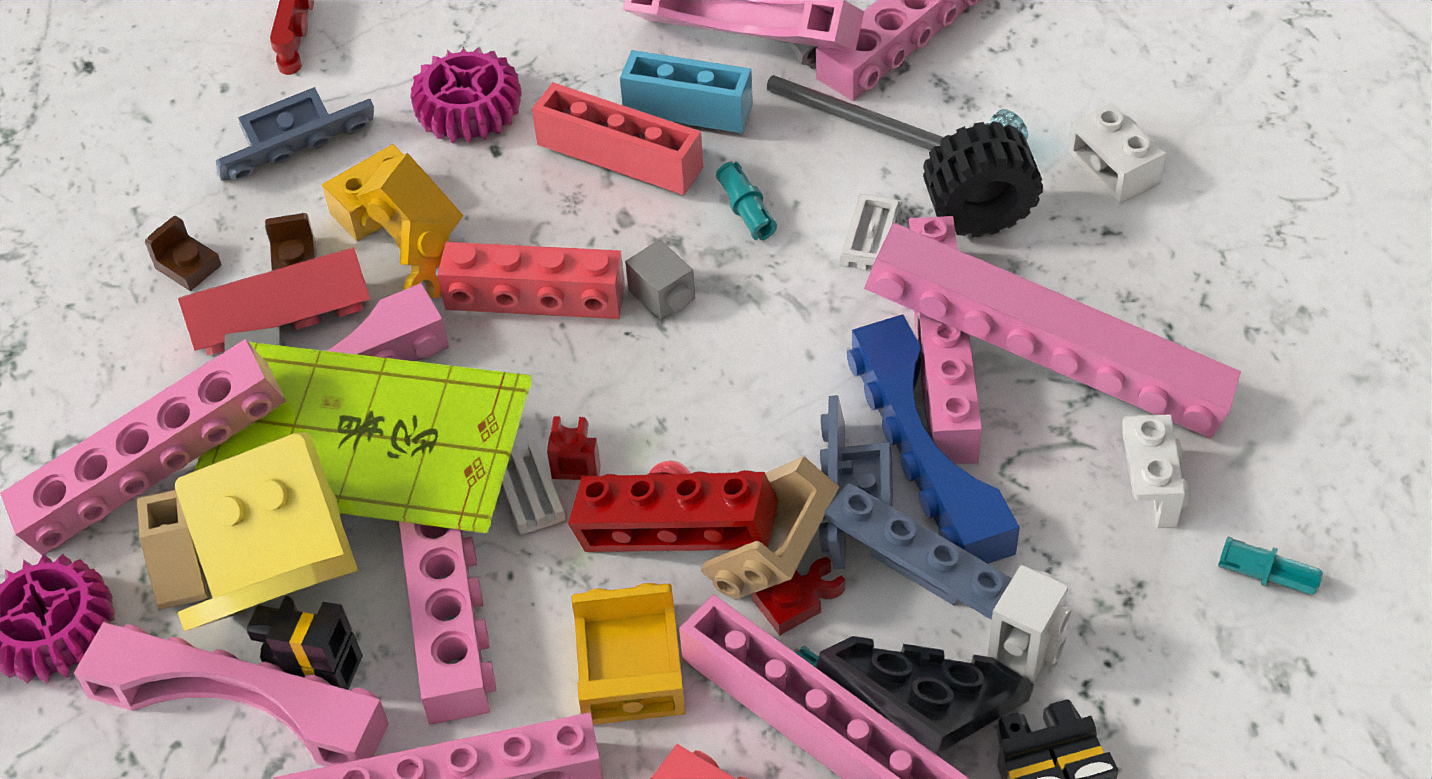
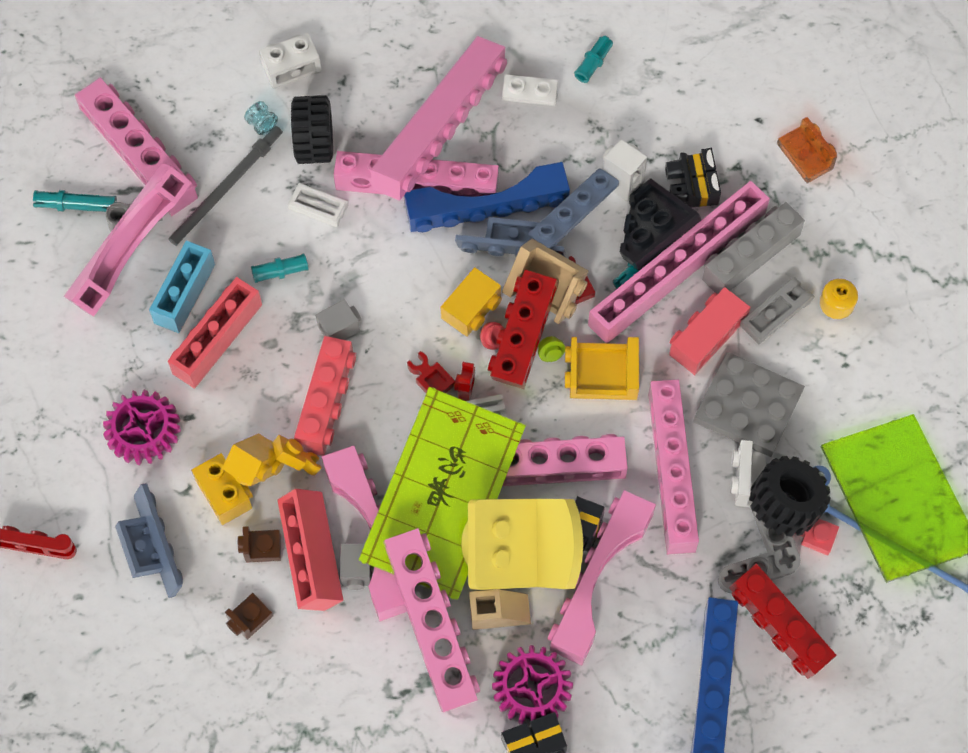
camera: 85 degrees left, 15 degrees up
none -> red plate [407,351,455,394]
none -> yellow brick [440,267,502,337]
none -> lime plate [538,336,565,362]

